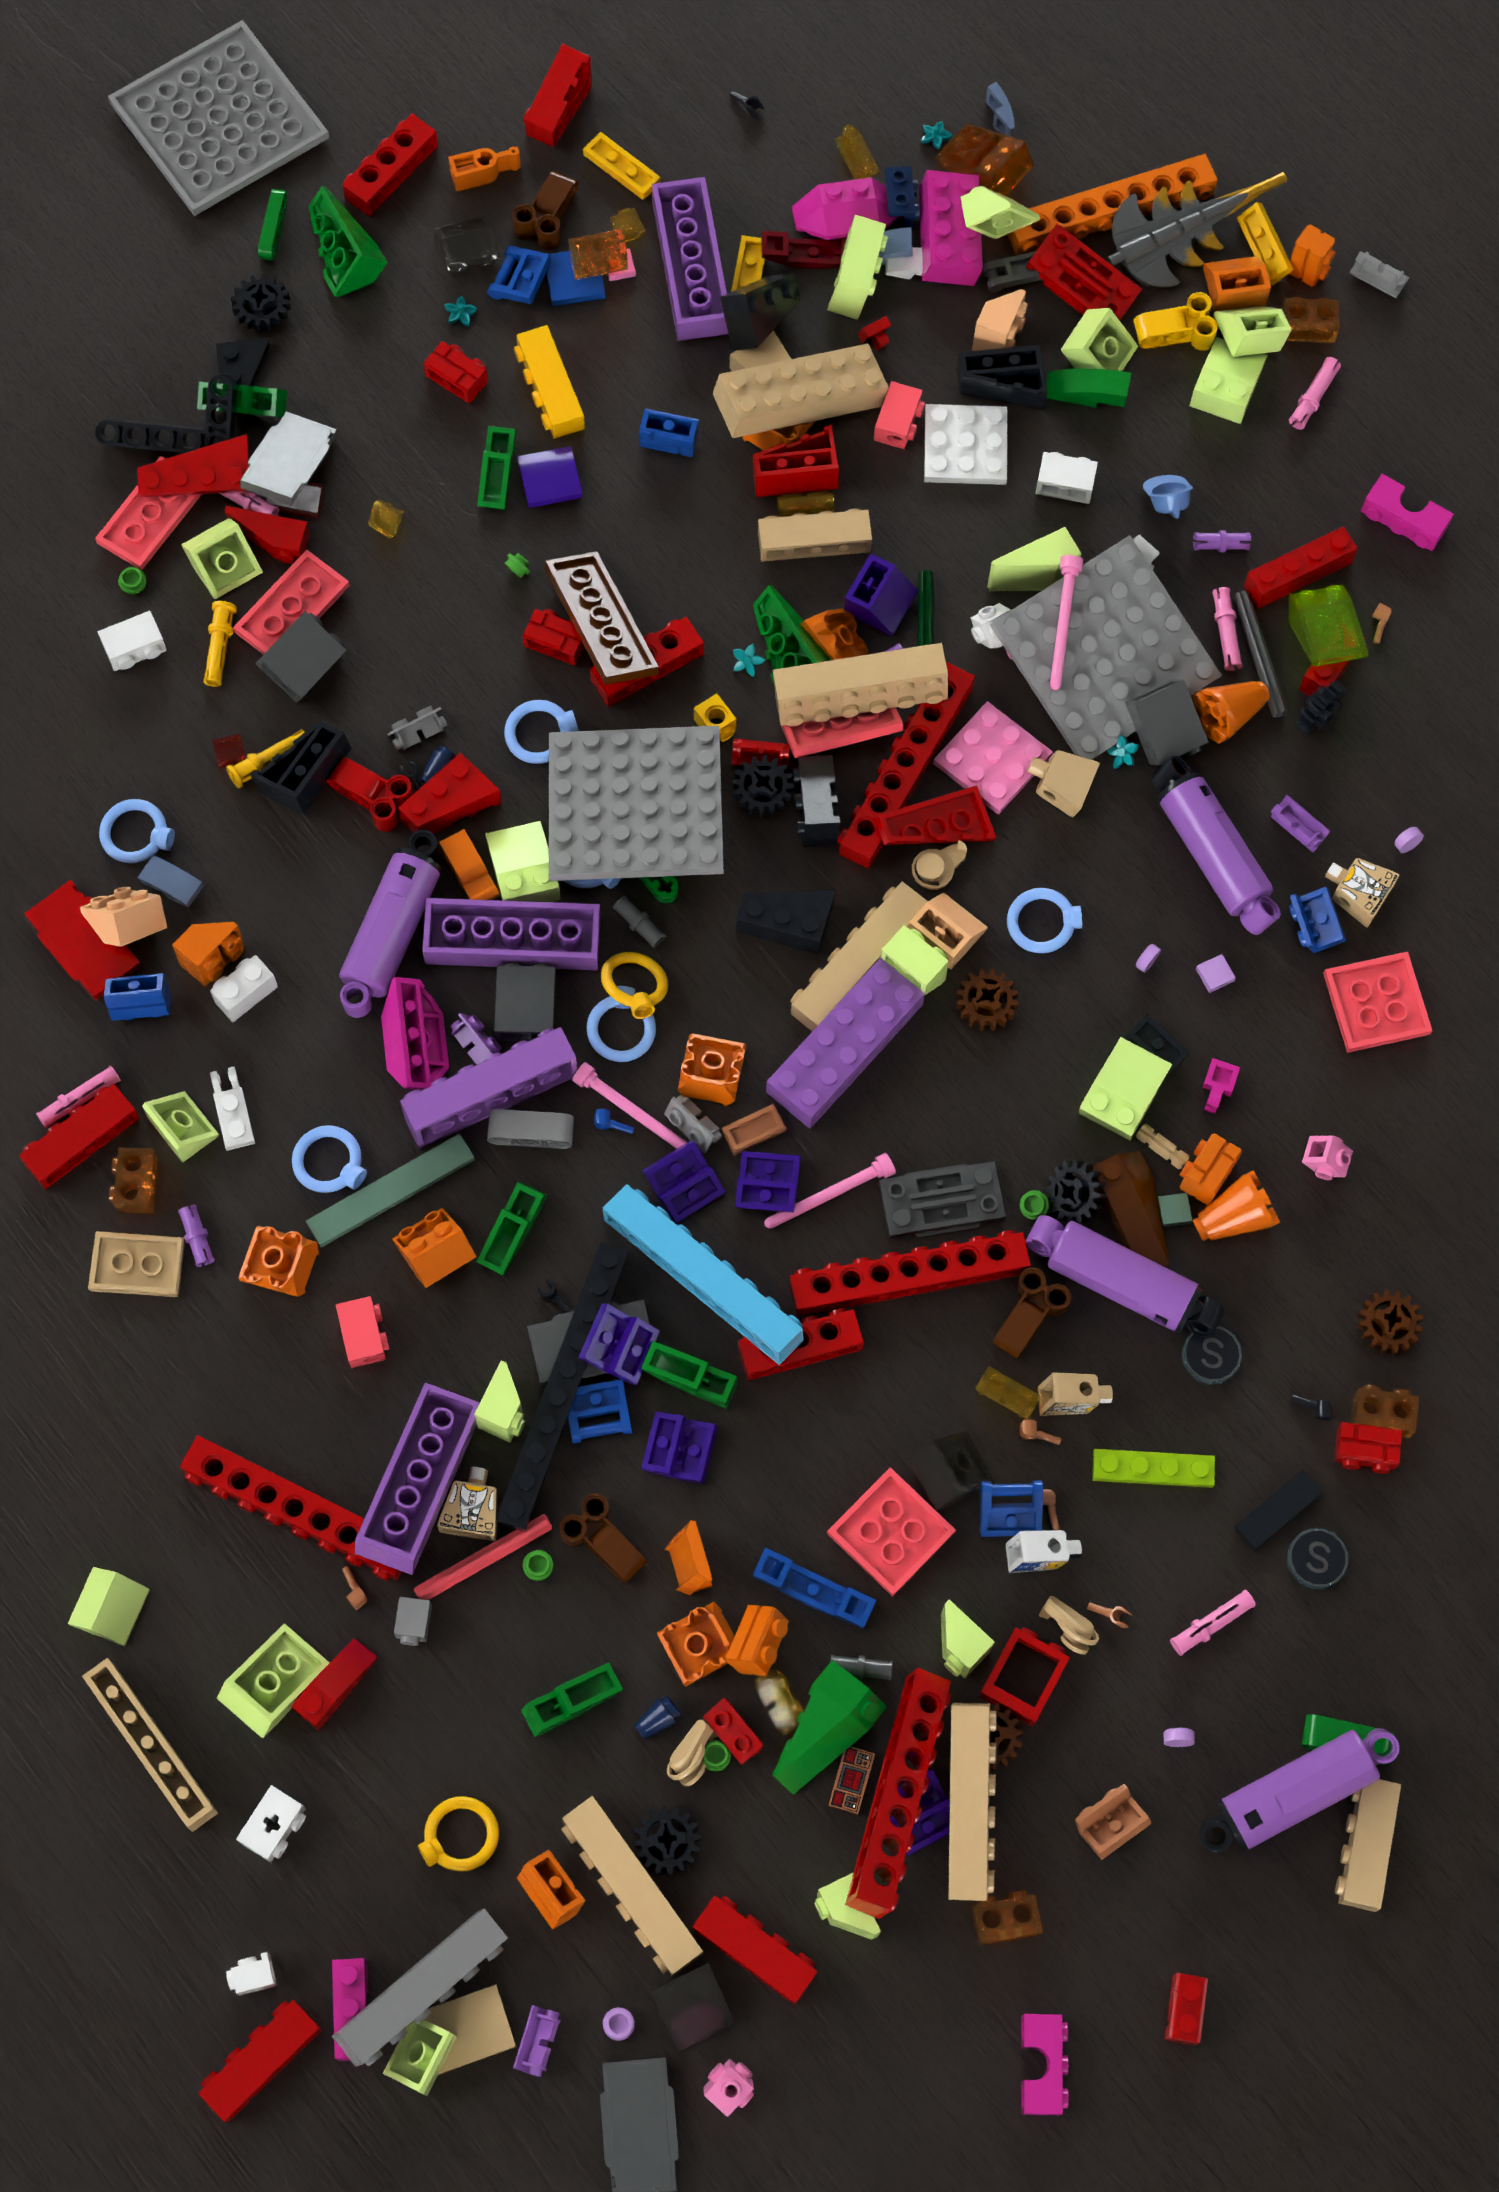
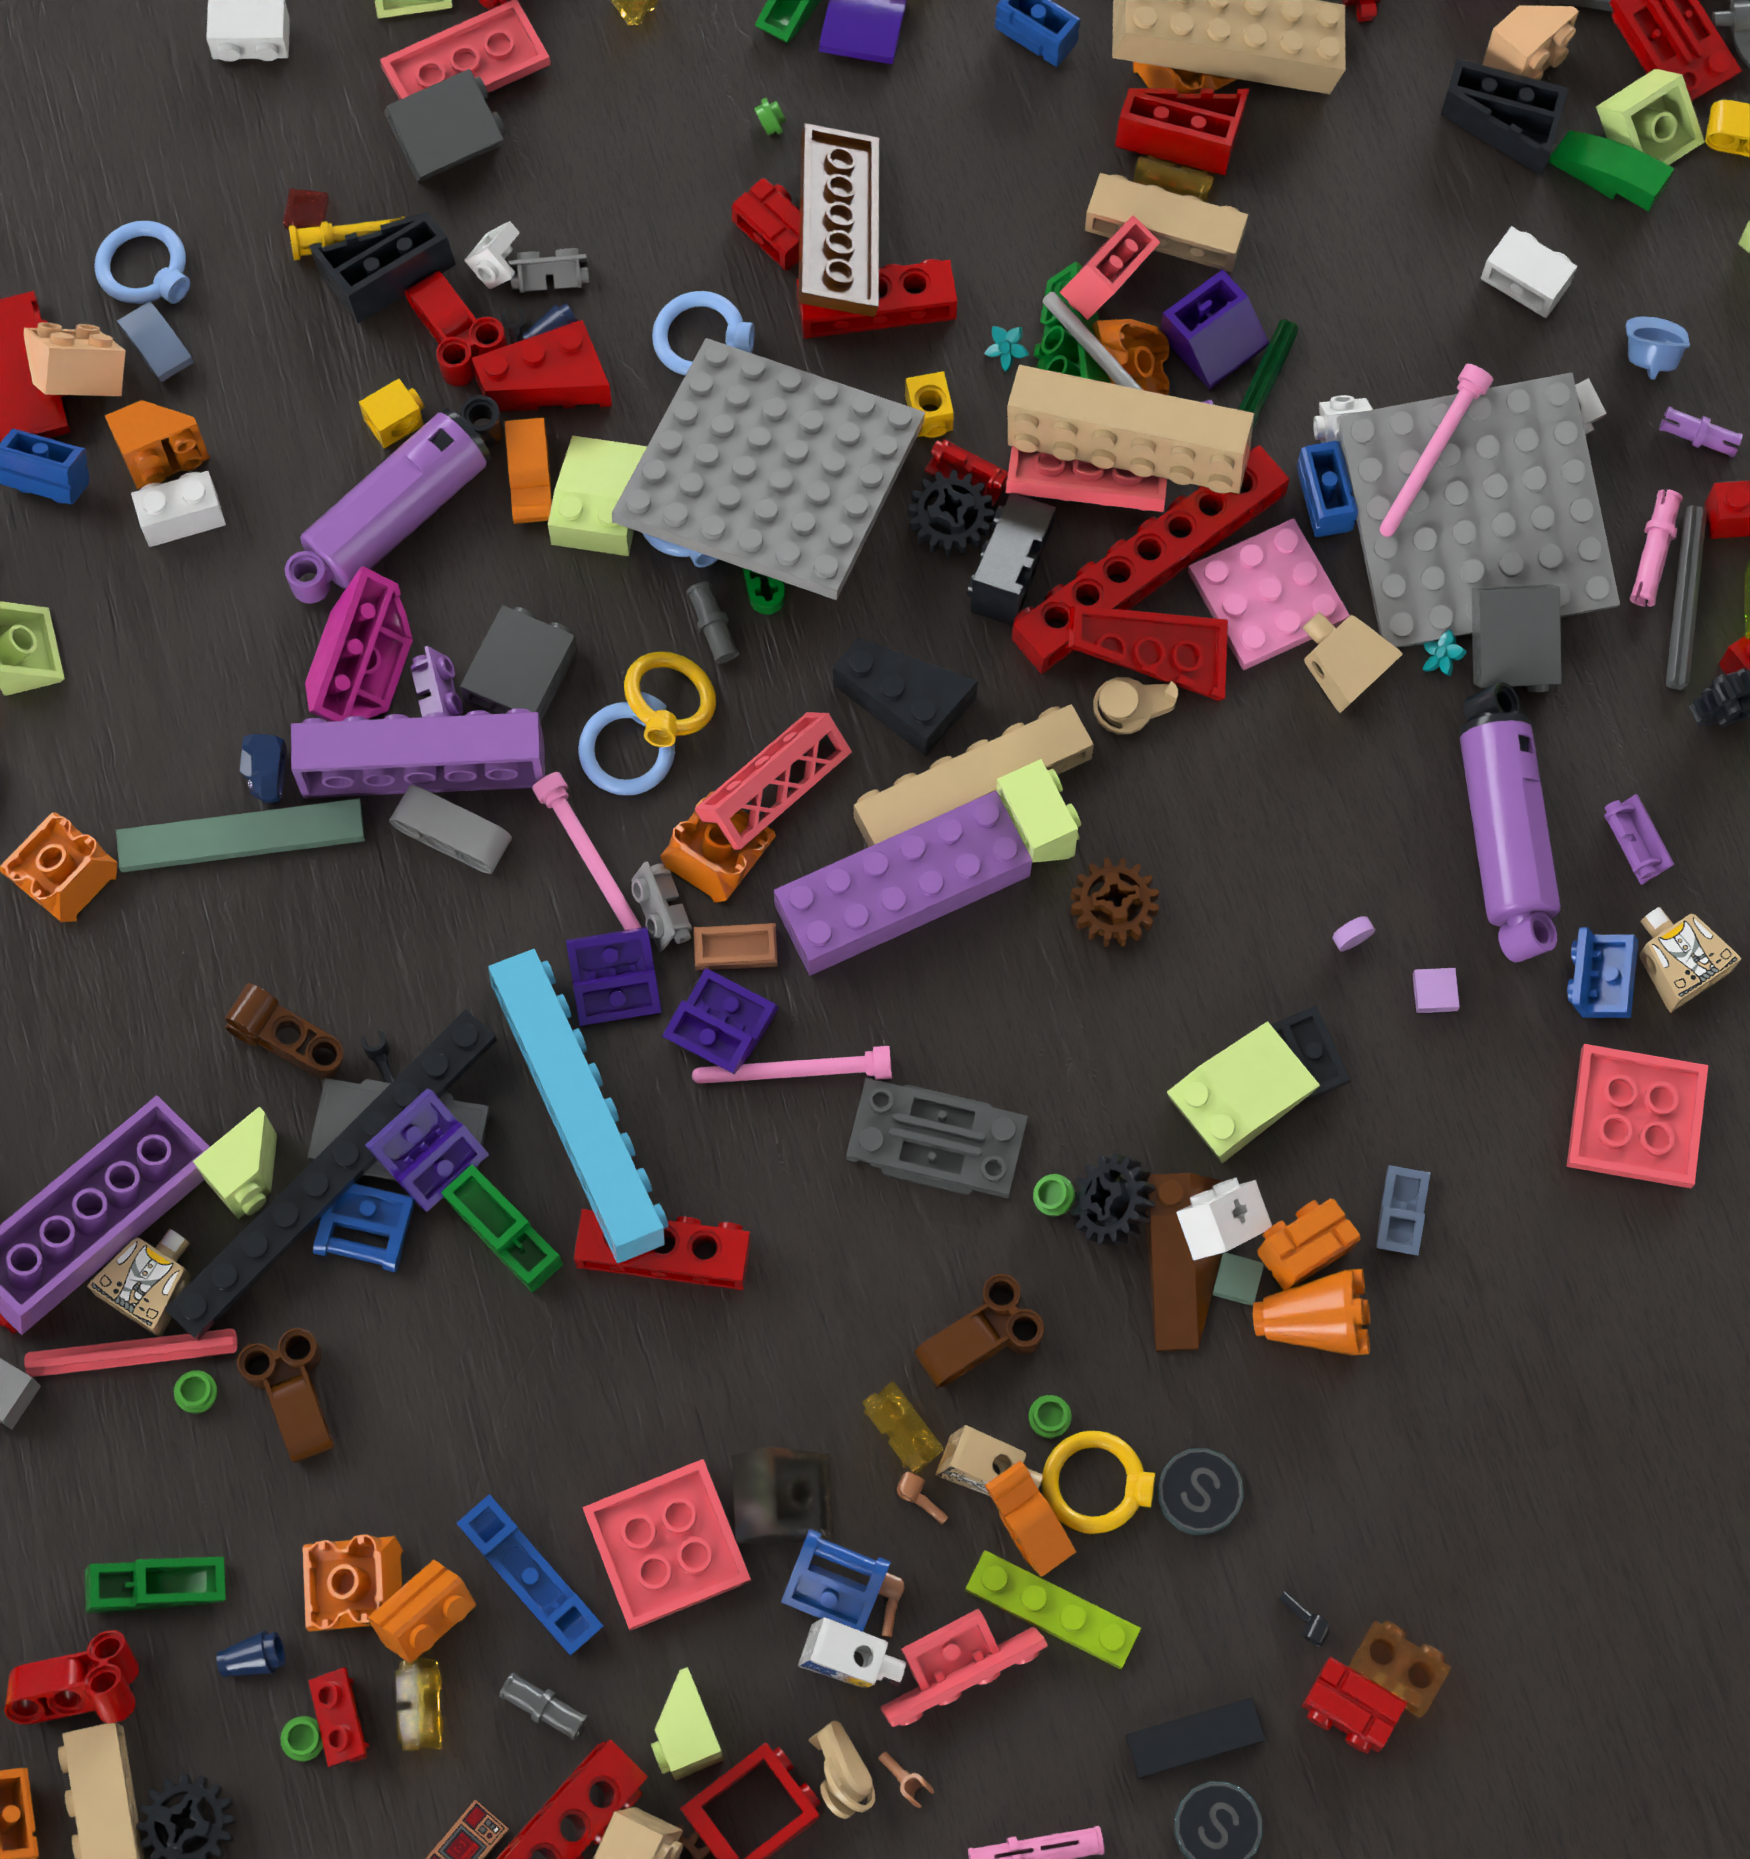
camera: 25 degrees right, 0 degrees up
yellow pin [203,601,237,687] -> none
white hinge [210,1066,255,1151] -> none
light blue piece [292,1125,367,1193] -> none
coral brick [335,1296,389,1368] -> none
orange slope [392,1208,476,1288] -> none
medium lavender brick [423,898,601,971] -> none
green slope [477,1182,548,1275] -> none
blue hand [594,1109,634,1134] -> none
dark purple slope [641,1411,718,1485] -> none
orange slope [664,1520,712,1595] -> none
tan piece [667,1720,717,1787] -> none
green wedge [772,1660,887,1795] -> none
red brick [789,1230,1031,1317] -> none
coral brick [874,381,925,450] -> none
light nougat slope [908,892,988,970] -> none
white plate [924,404,1007,485] -> none
yellowish green slope [987,527,1082,591] -> none
light blue piece [1007,888,1082,953] -> none
medium lavender piece [1025,1215,1225,1338] -> none
tan axle [1136,1124,1189,1169] -> none
orange cone [1191,681,1270,744] -> none
dark pink plate [1202,1058,1240,1114] -> none
bright pink brick [1302,1135,1353,1180] -> none
reddish brown gear [1357,1289,1423,1355] -> none
none -> red piece [4,1630,140,1724]
none -> reddish brown piece [225,983,343,1079]
none -> dark blue rock [240,734,287,803]
none -> yellow brick [359,379,425,449]
none -> white bracket [464,221,520,289]
none -> coral fence [695,712,852,850]
none -> coral bracket [880,1609,1048,1727]
none -> orange piece [985,1461,1076,1577]
none -> bright green plate [1028,1395,1072,1439]
none -> light grey bar [1042,292,1143,390]
none -> yellow piece [1042,1431,1155,1534]
none -> coral brick [1059,215,1160,320]
none -> white brick [1176,1178,1272,1260]
none -> blue brick [1296,441,1358,537]
none -> sand blue slope [1376,1165,1431,1256]

